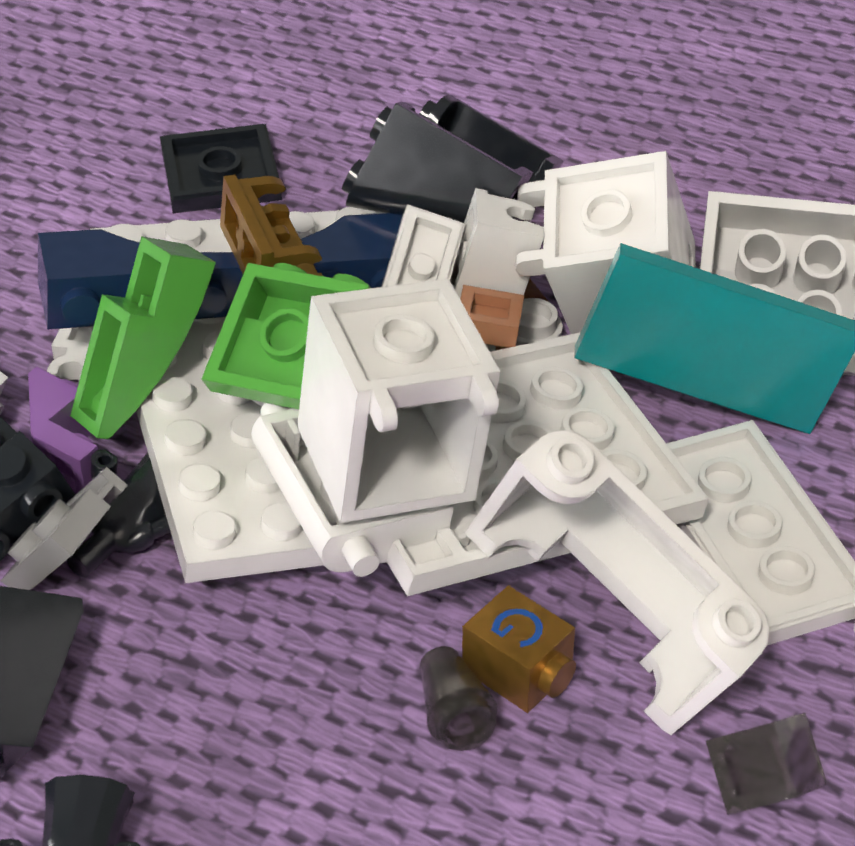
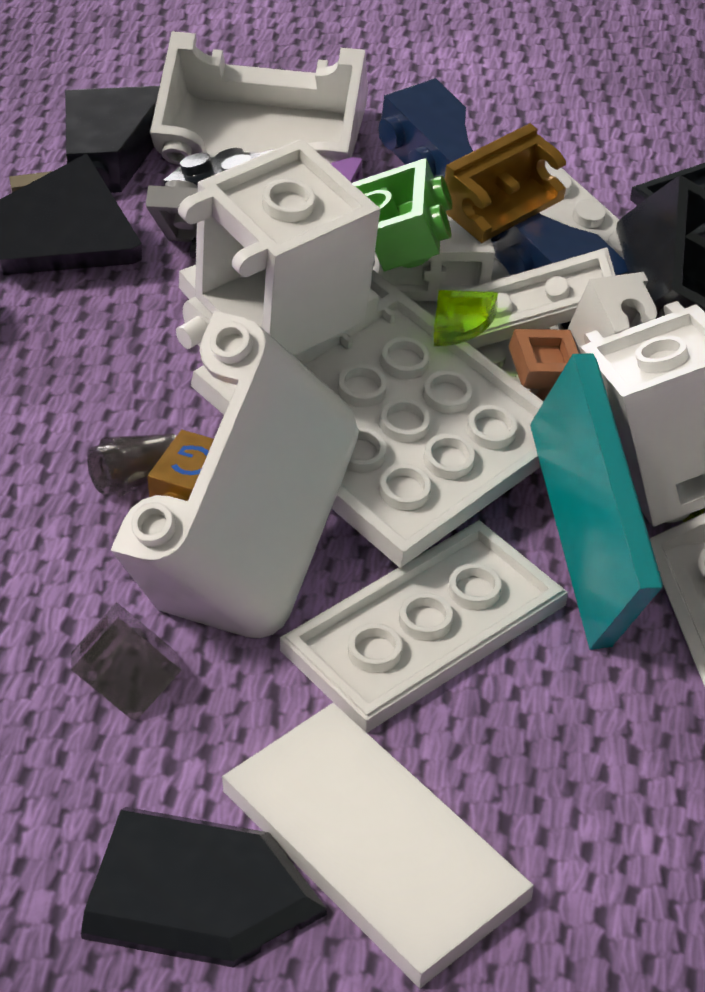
camera: 70 degrees right, 0 degrees up
bright green slope [70,236,216,439] -> none

